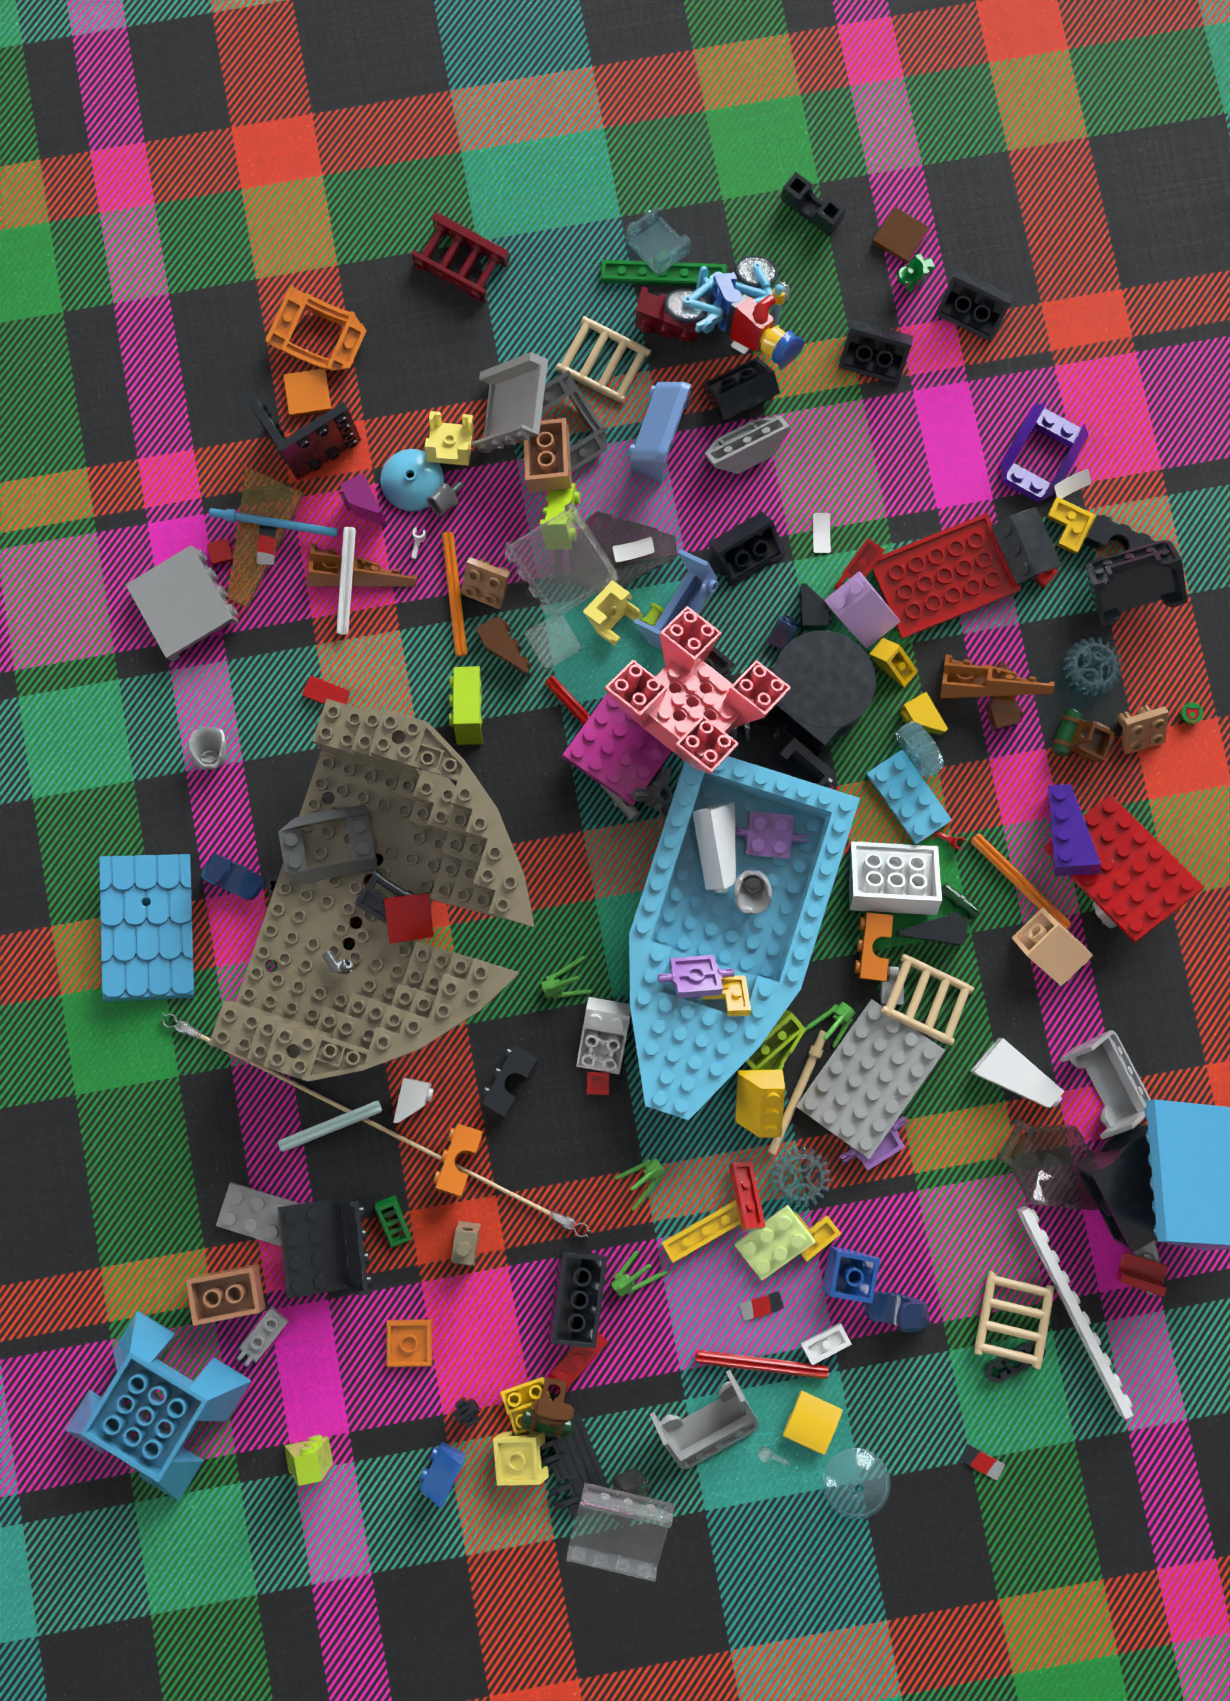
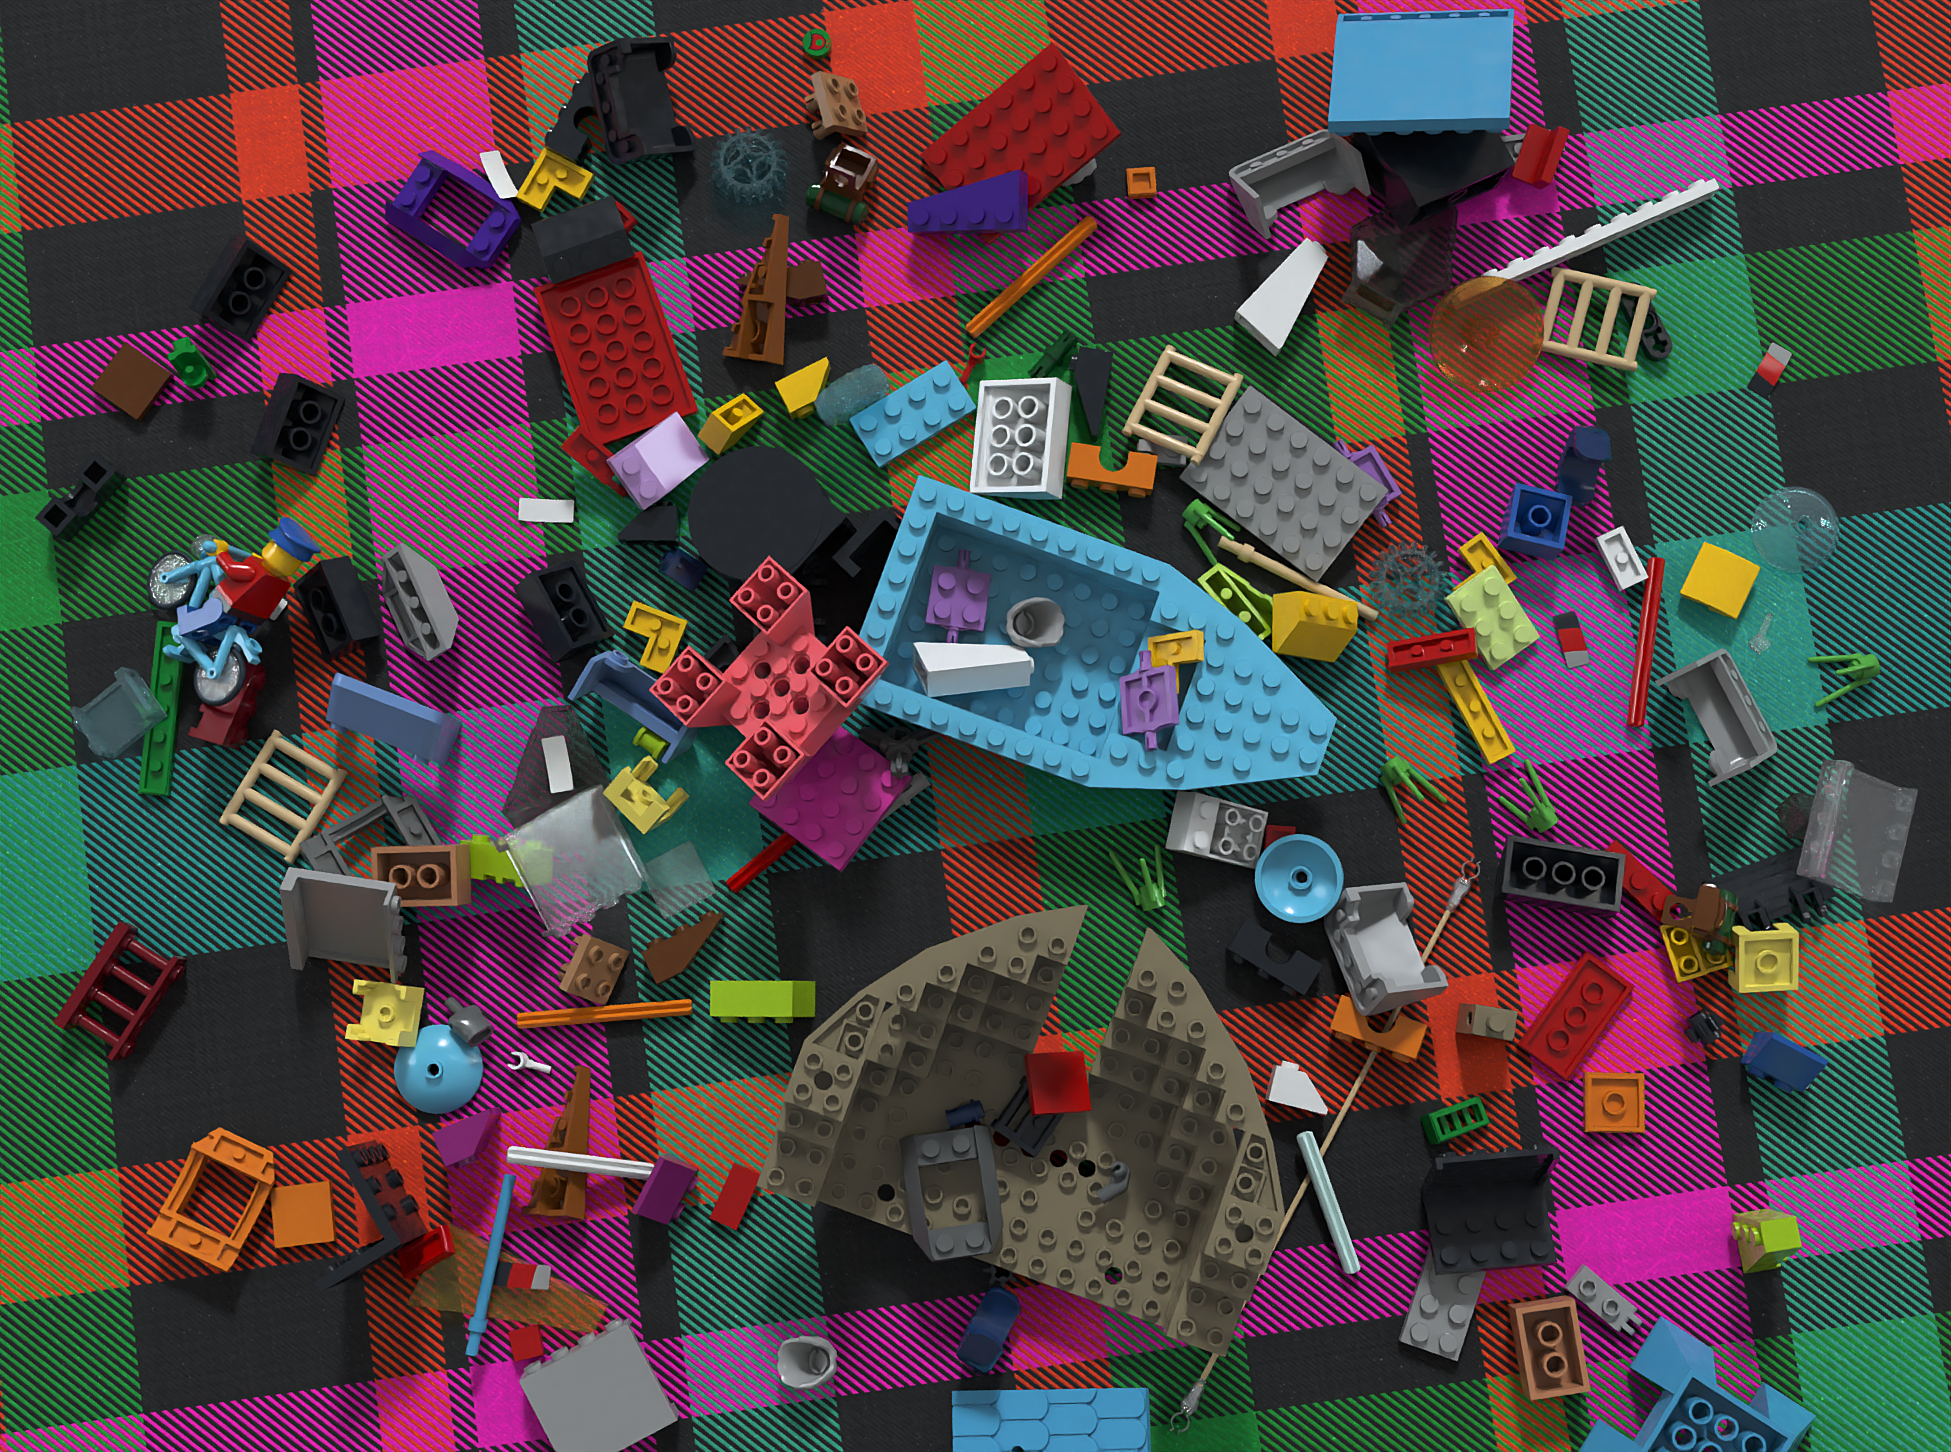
camera: 85 degrees left, 0 degrees up
light nougat slope [1012,907,1093,986] -> none
none -> red tile [397,1224,456,1280]
none -> yellow plate [623,601,689,674]
none -> magenta slope [632,1153,699,1225]
none -> dark blue pin [945,1099,985,1129]
none -> orange tile [1126,167,1157,199]
none -> medium azure dish [1255,834,1344,923]
none -> light grey windscreen [1324,882,1449,1016]
none -> clear orange dish [1428,275,1544,393]
none -> red tile [1517,951,1635,1081]
none -> bright green plant [1808,653,1880,708]

